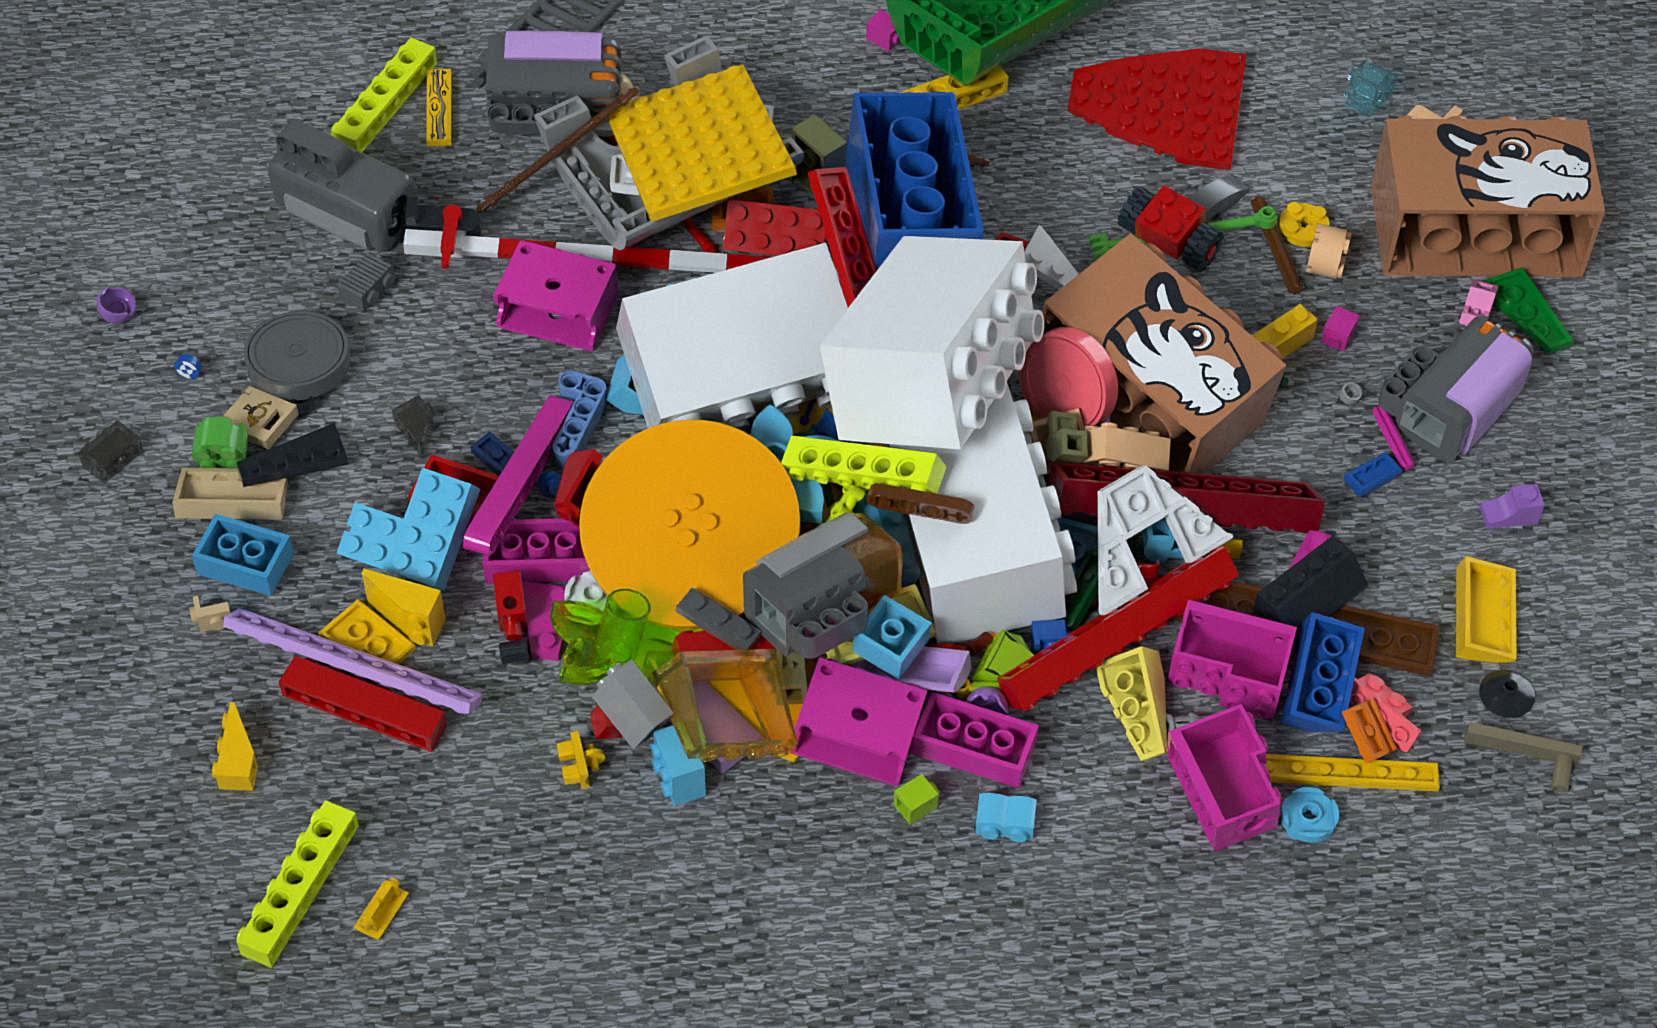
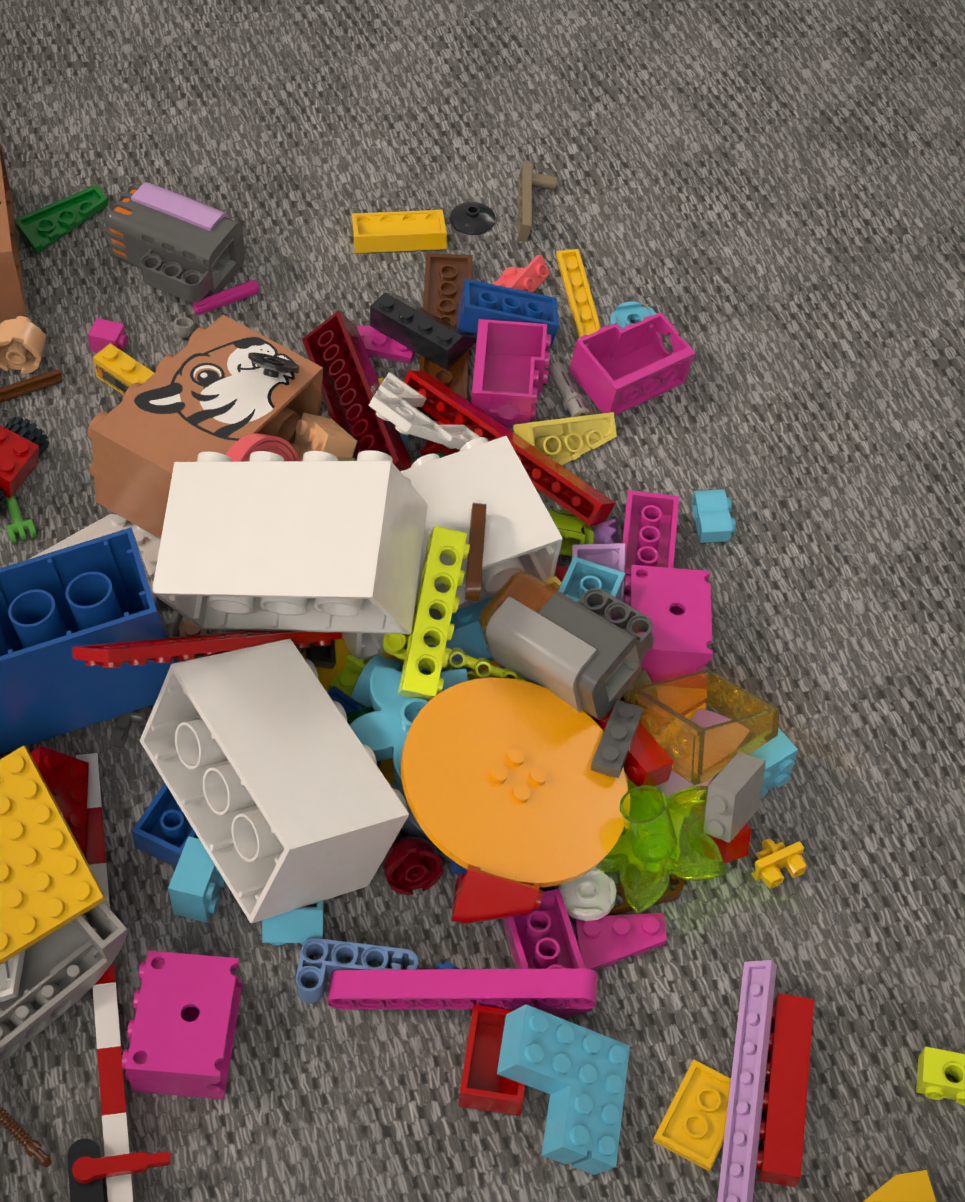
camera: 105 degrees left, 0 degrees up
yellow slope [362,569,446,646] -> none
clear smoke slope [392,395,436,459] -> none
dark blue plate [470,432,514,476] -> none
red torso [492,570,527,641] -> none
black bush [499,636,531,665] -> none
lime brick [893,774,939,825] -> none
orange plate [1342,698,1397,763] -> none
blue plate [1343,452,1403,498] -> none
bright pink brick [1459,279,1498,326] -> none
medium lavender arch [1480,484,1545,529] -> none
none -> black dish [248,352,300,378]

